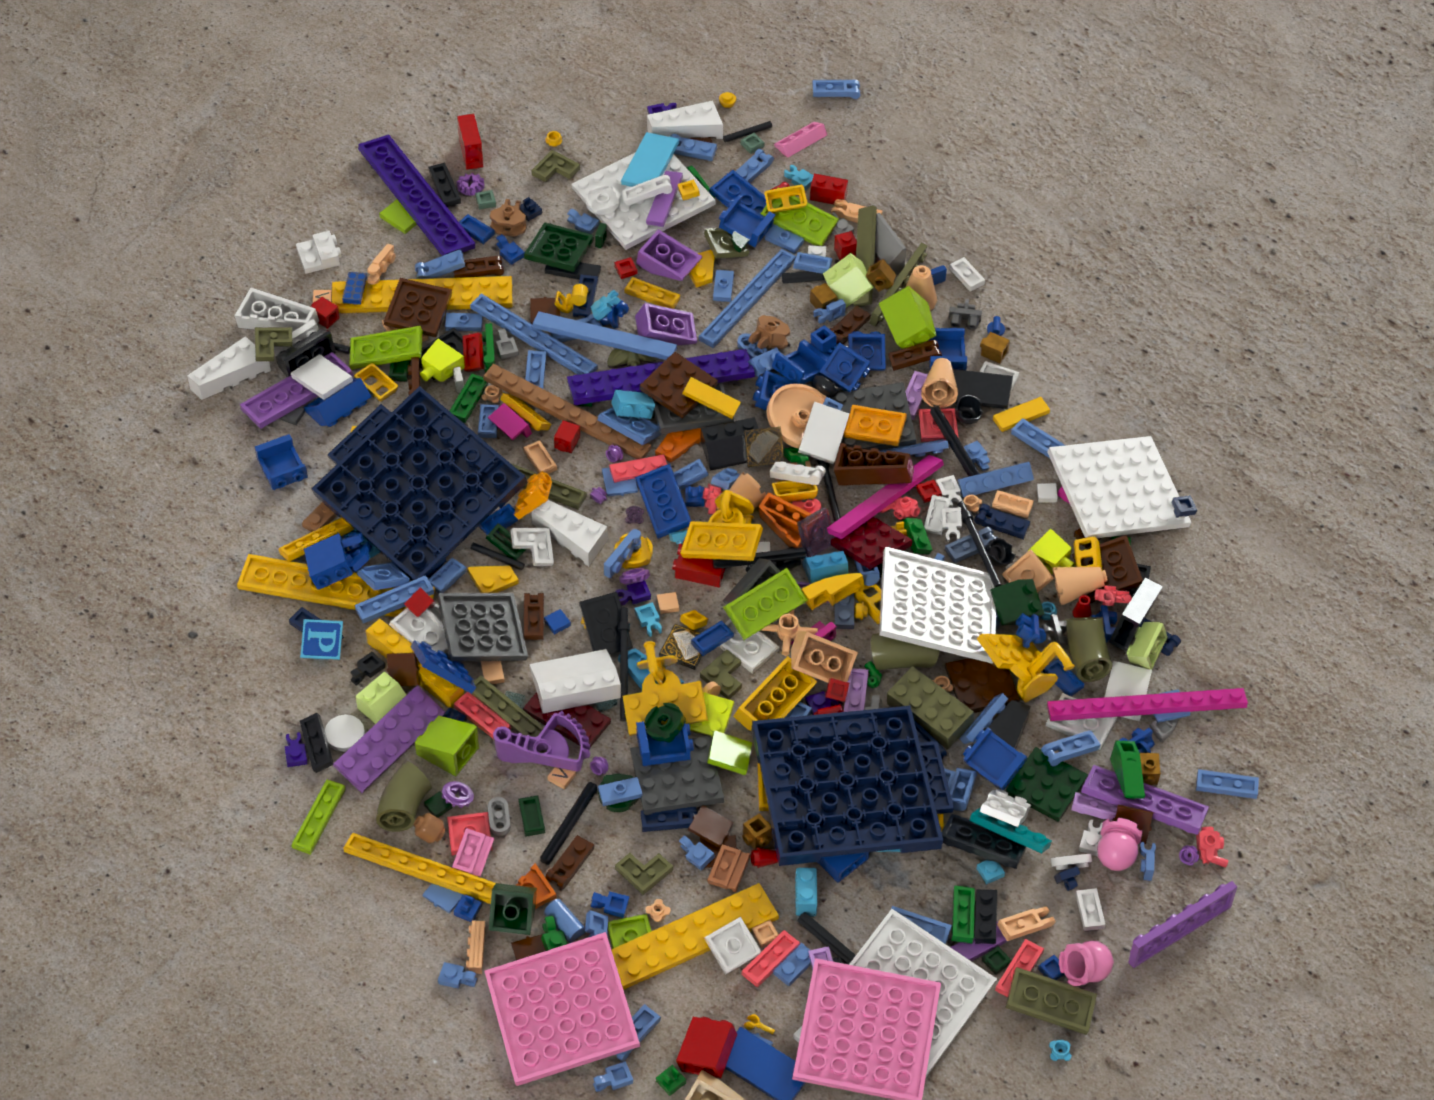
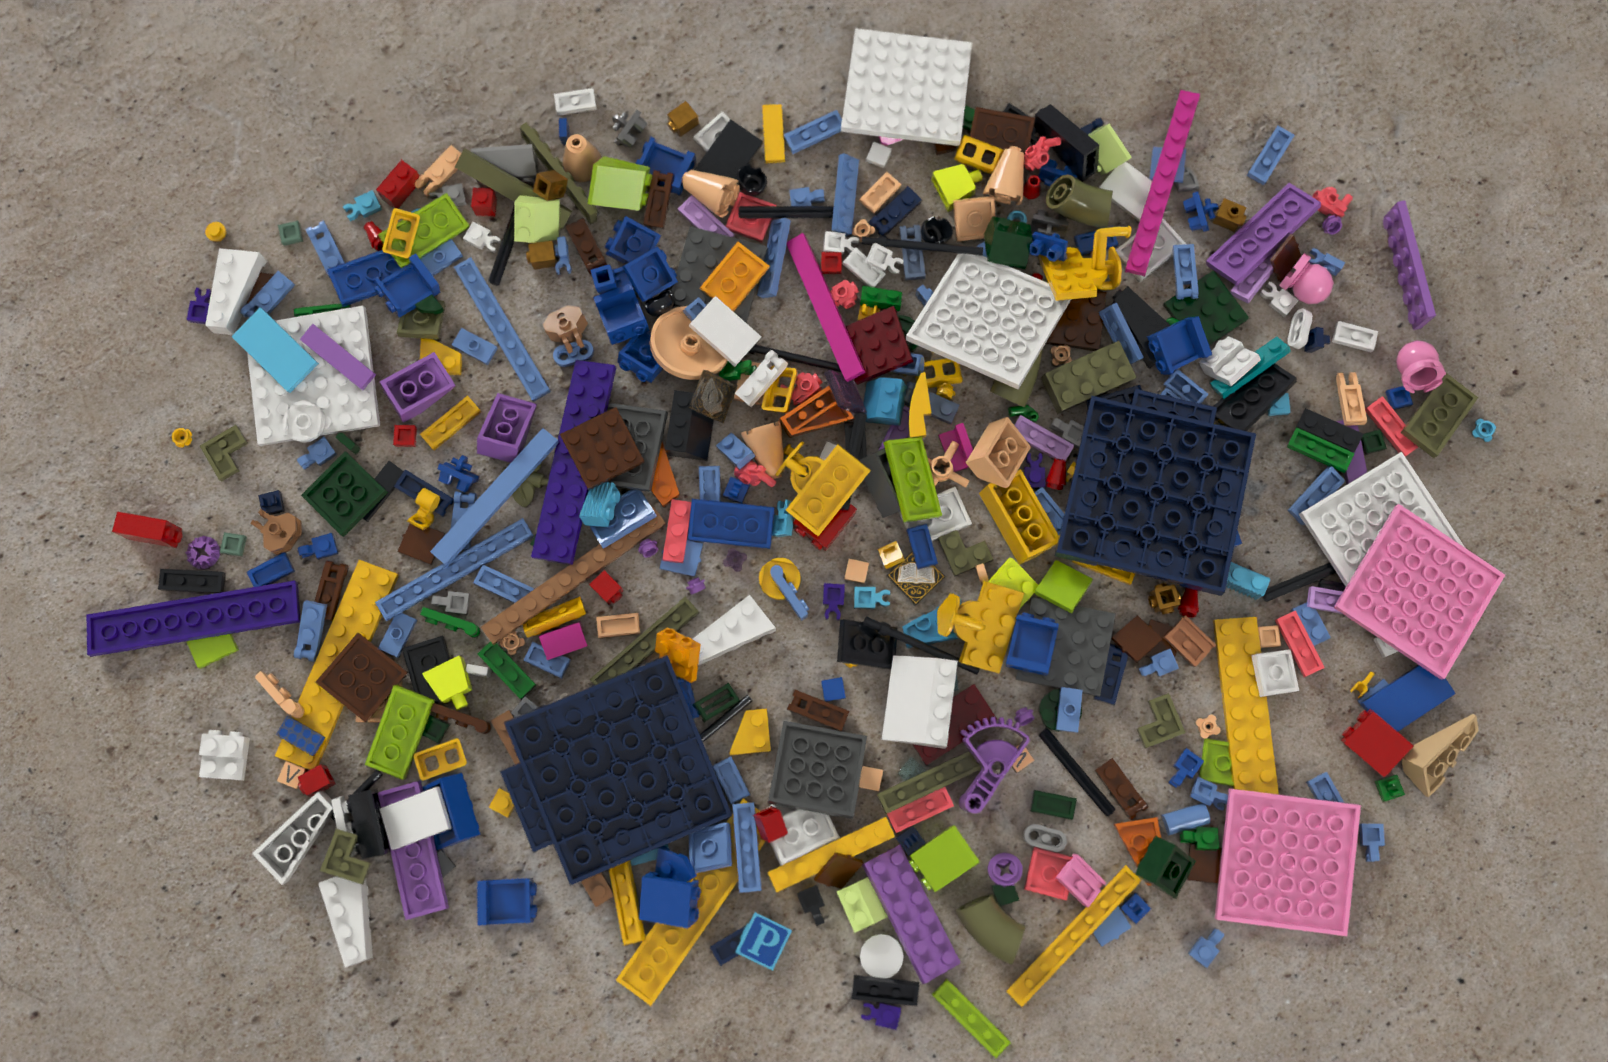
camera: 65 degrees left, 25 degrees up
blue plate [341,531,364,550] -> none
blue plate [410,640,476,694] -> none
medium nougat head [414,813,445,844] -> none
red plate [463,332,484,372] -> none
light nougat piece [466,920,486,974] -> none
white plate [511,528,554,566] -> none
medium azure plate [591,290,621,321] -> none
medium lavender gear [619,568,650,585] -> none
white plate [622,175,672,206] -> none
dark green plate [644,703,686,743] -> none
yellow plate [677,179,700,201] -> none
yellow tile [682,377,741,419] -> none
black bar [723,121,772,143] -> none
medium blue plate [747,347,779,377] -> none
bright pink slope [774,122,827,157] -> none
medium blue tile [793,252,832,274] -> none
medium blue plate [812,80,861,99] -> none
red plate [825,678,850,702] -> none
reddish brown wedge [834,443,914,486] -> none
blue plate [987,316,1005,336] -> none
green slope [1110,740,1145,799] -> none
dark blue tile [1171,495,1197,518] -> none

